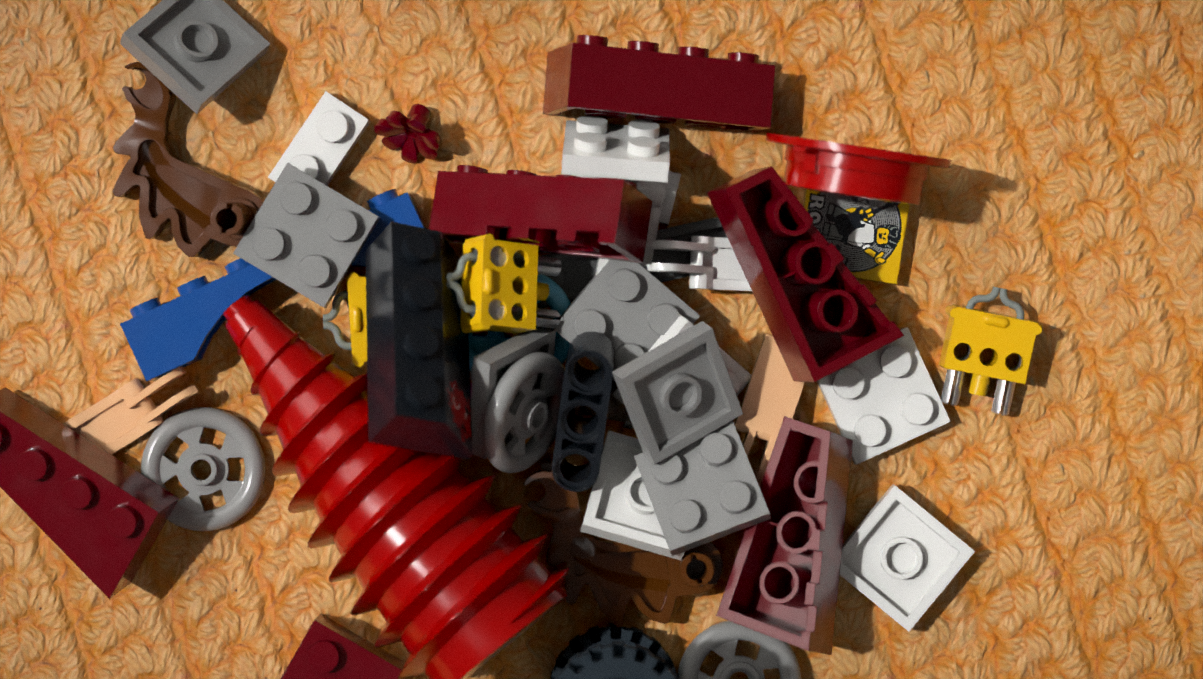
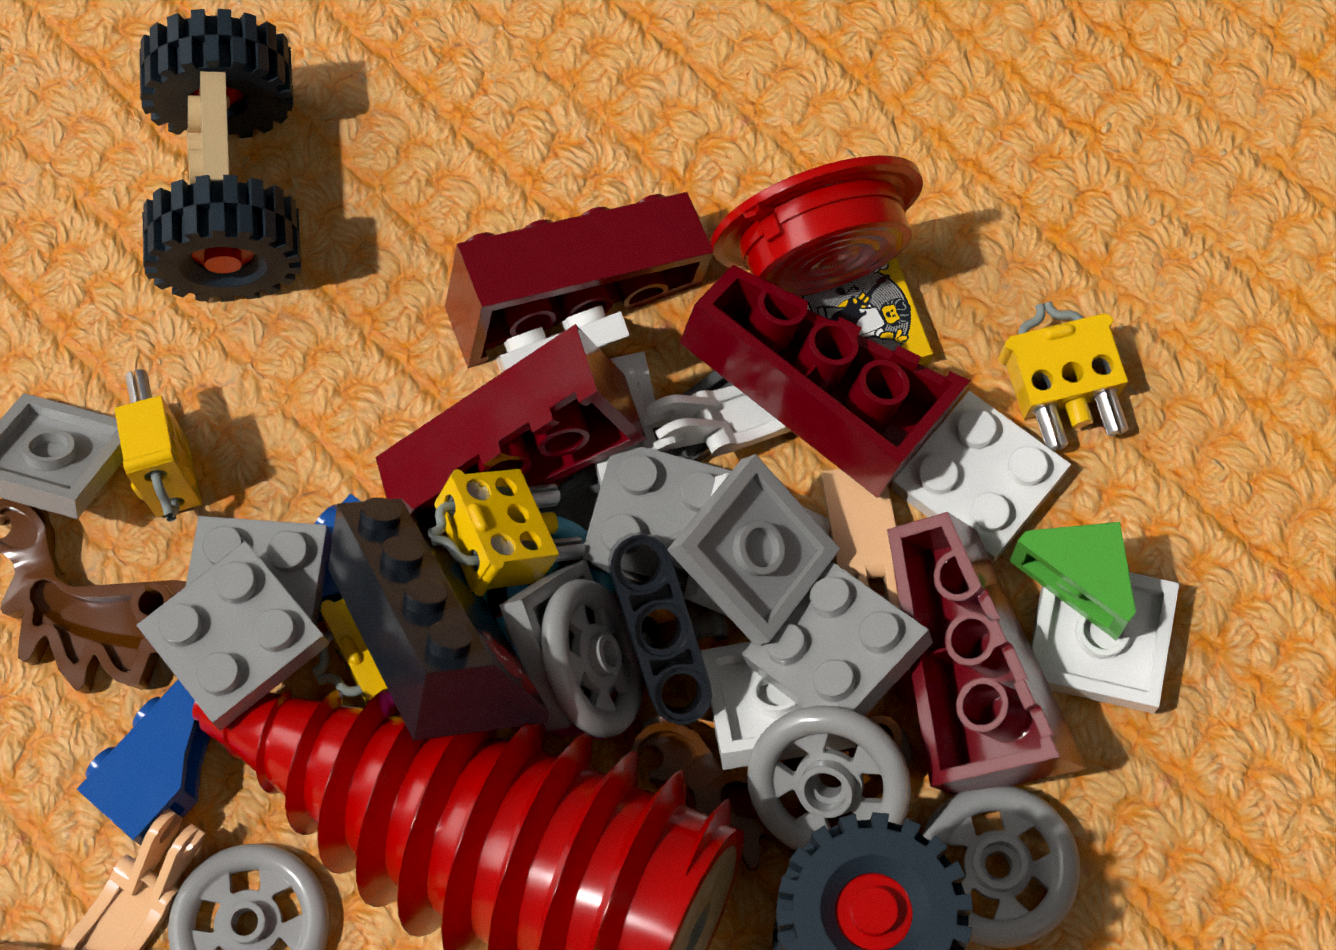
camera: 20 degrees left, 20 degrees down
white plate [268,91,370,186] -> none
dark red plant [374,104,441,163] -> none
none -> yellow piece [114,369,203,522]
none -> light grey plate [136,541,329,731]
none -> light grey plate [747,705,911,851]
none -> bright green slope [1009,522,1136,640]

